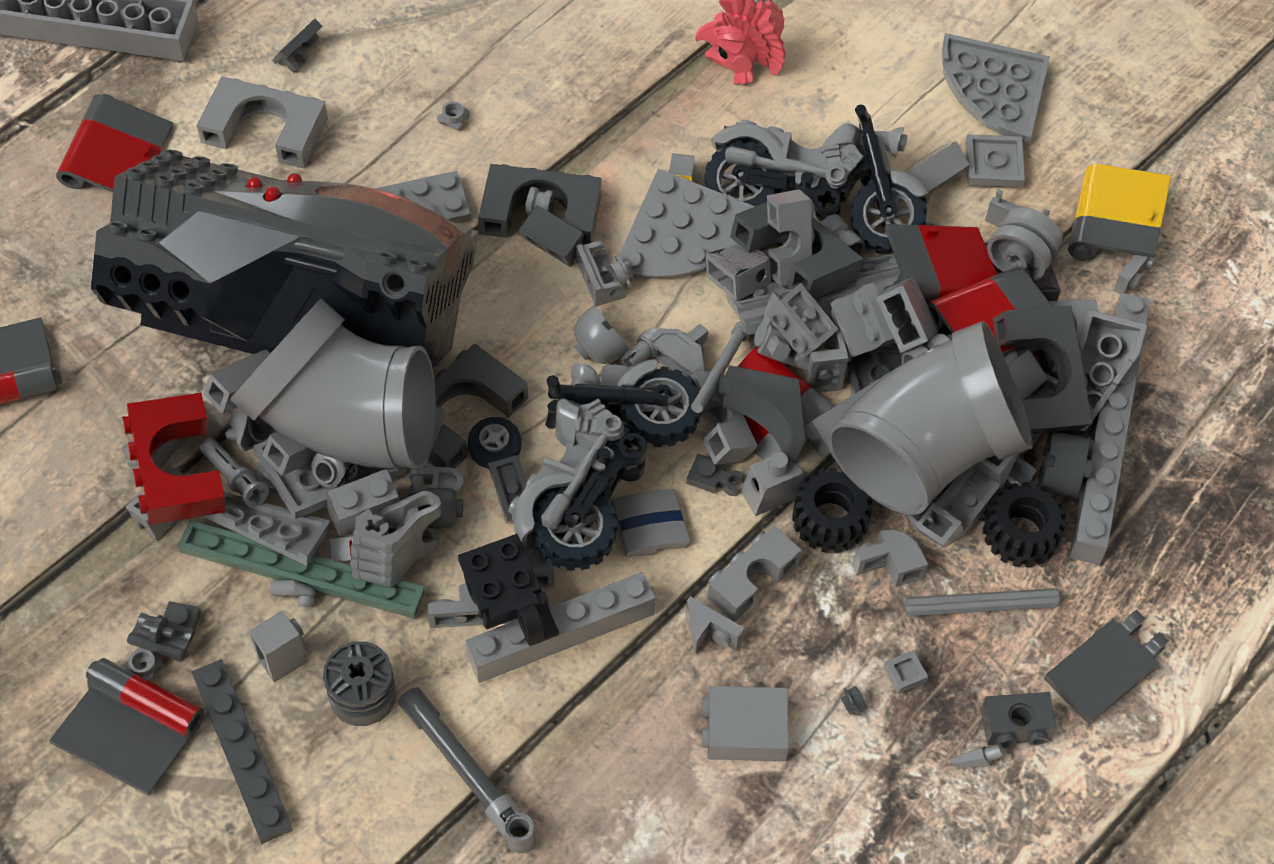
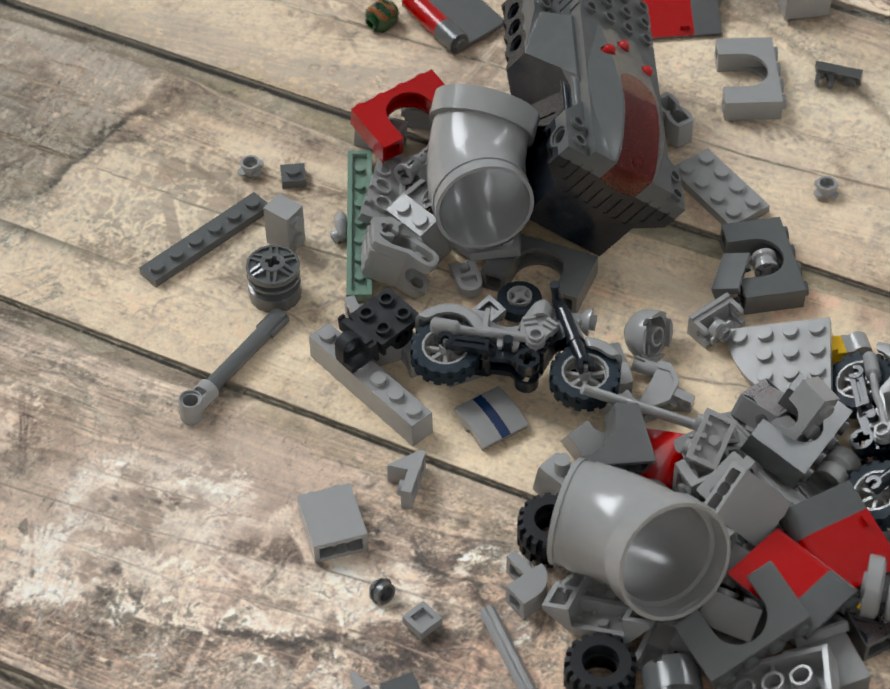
camera: 75 degrees right, 10 degrees down
dark grey door [49,658,204,796] -> none
dark grey hips [127,613,195,662] -> none
dark grey head [418,488,463,528] -> none
dark grey plate [686,453,744,496] -> none
light grey arch [708,526,802,622] -> none

